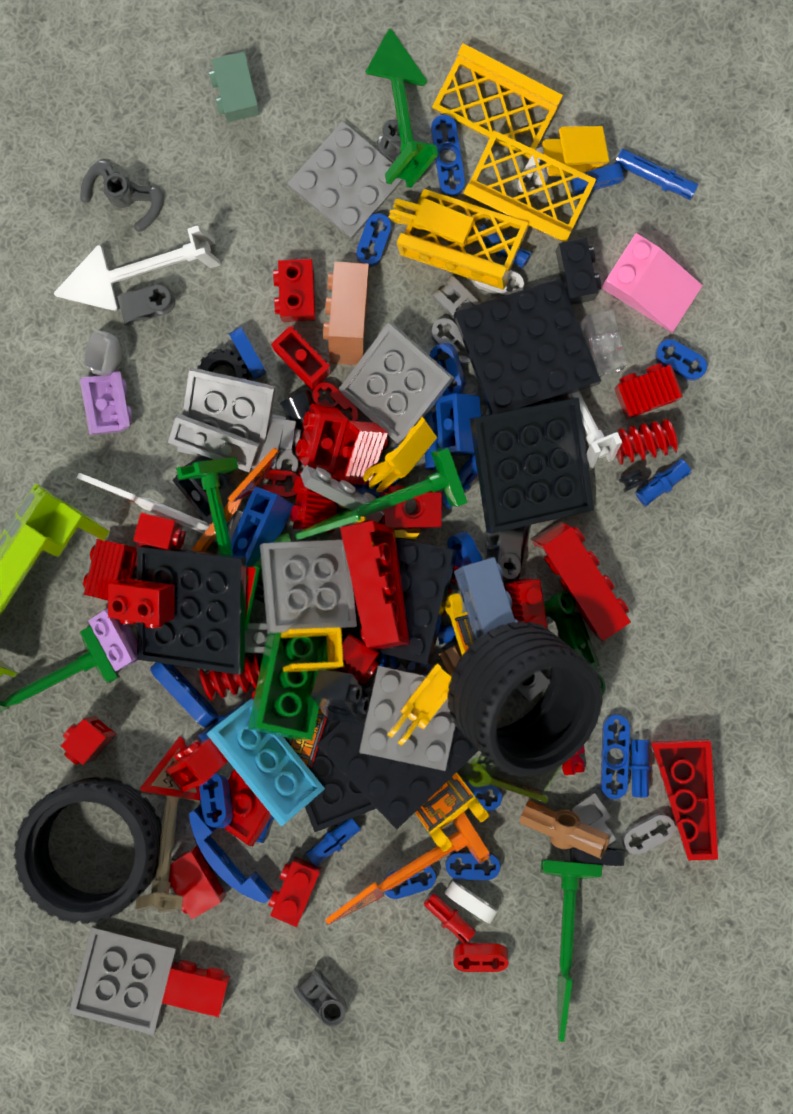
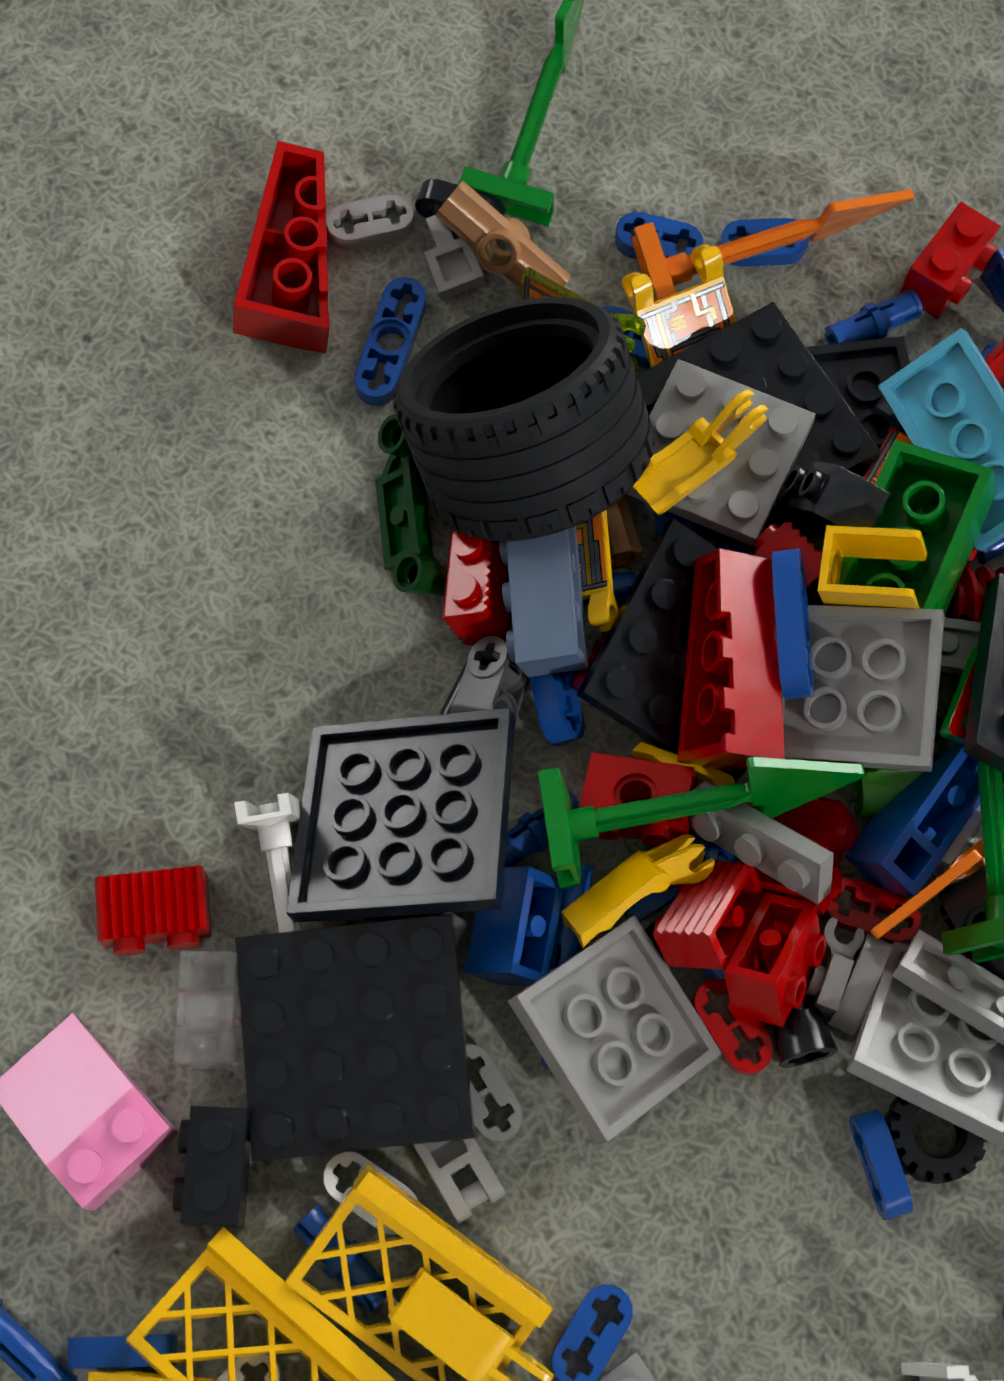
camera: 170 degrees left, 15 degrees down
red brick [271,326,331,390] -> none
red brick [273,259,316,322] -> none
dark grey piece [294,968,347,1027] -> none
wedge [323,262,369,365] -> none
red axle [424,893,476,944] -> none
blue beam [429,343,466,396] -> none
white beam [445,880,498,924] -> none
red beam [453,943,509,972] -> none
red wedge [530,520,631,642] -> none
red piece [616,419,678,465] -> none
black bush [619,468,648,492] -> none
blue axle [629,740,652,798] -> none
blue pin [635,459,692,507] -> none
blue beam [655,339,707,381] -> none
none -> blue beam [772,548,814,700]

